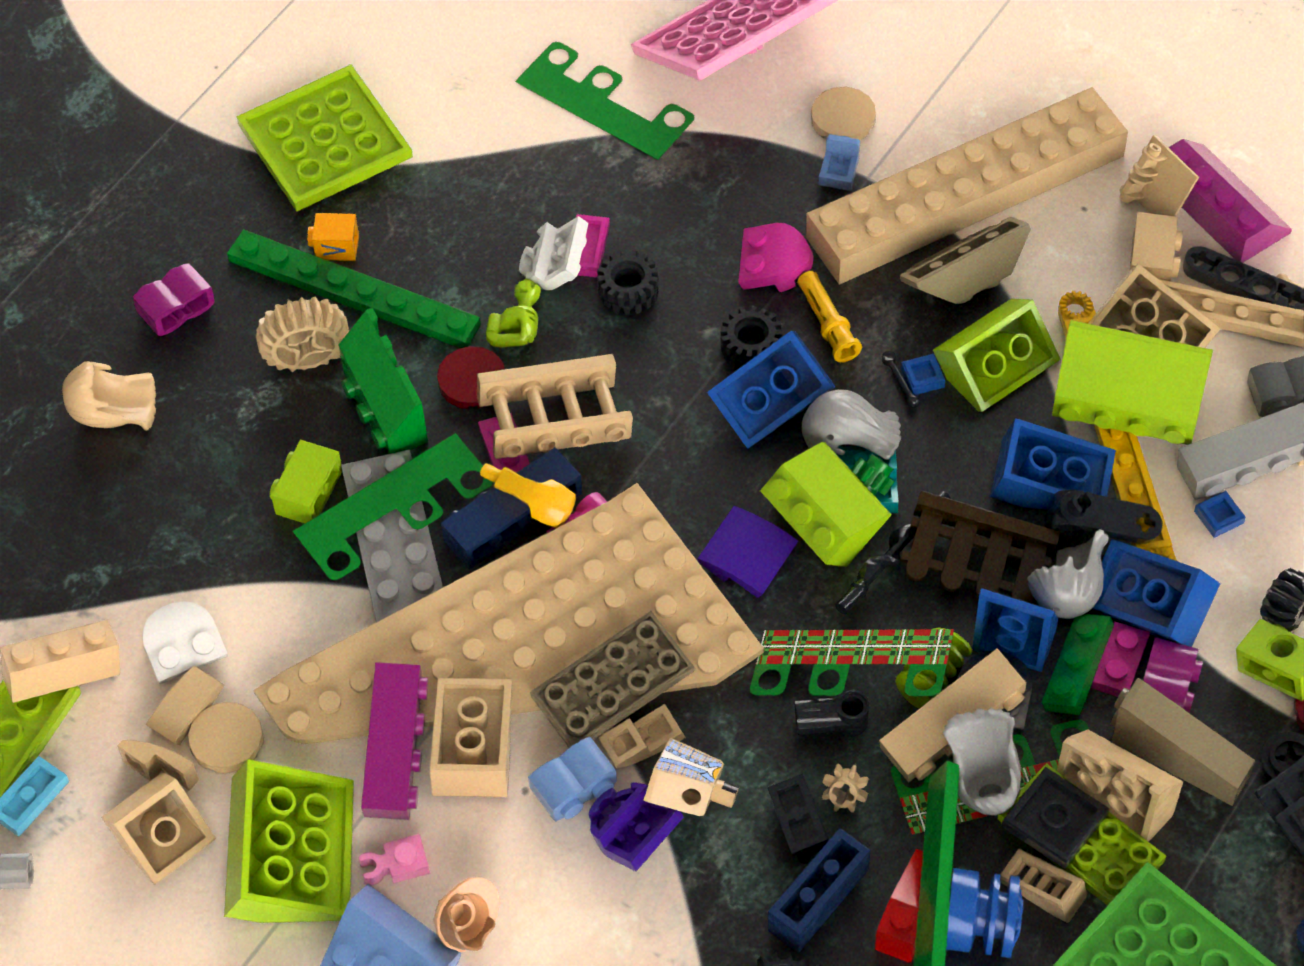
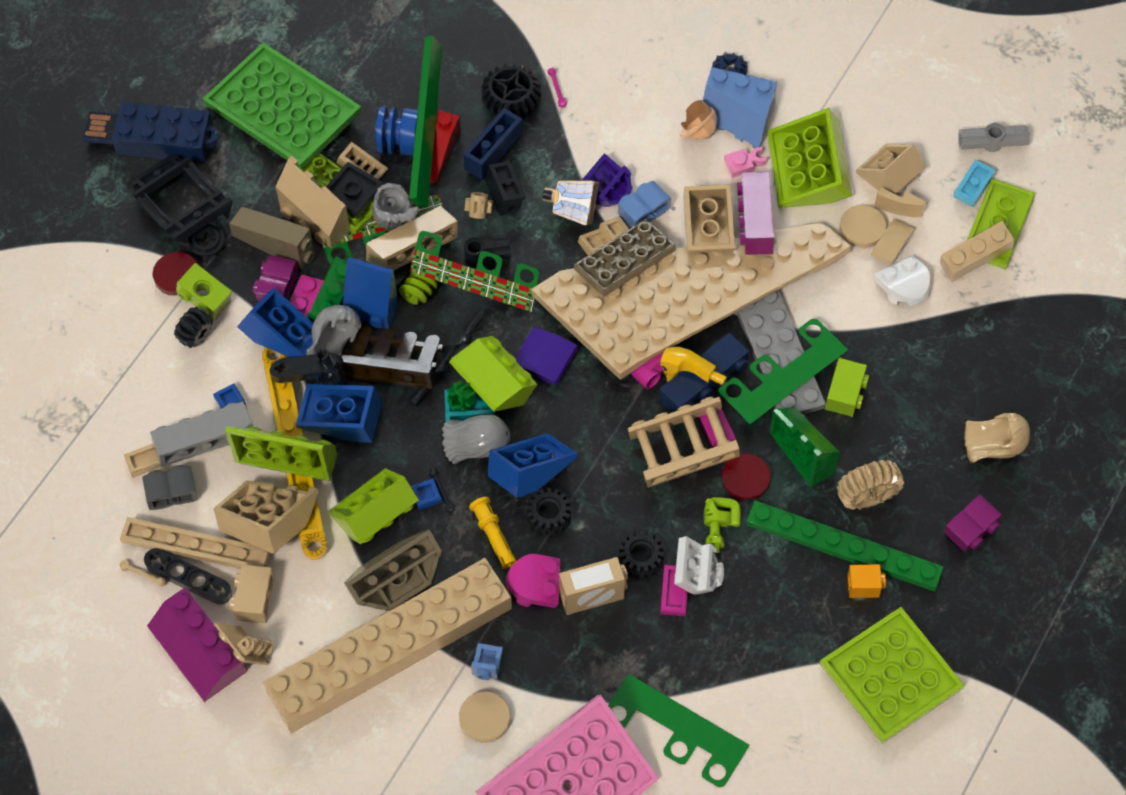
camera: 175 degrees right, 5 degrees up
none -> tan brick [559,557,628,615]

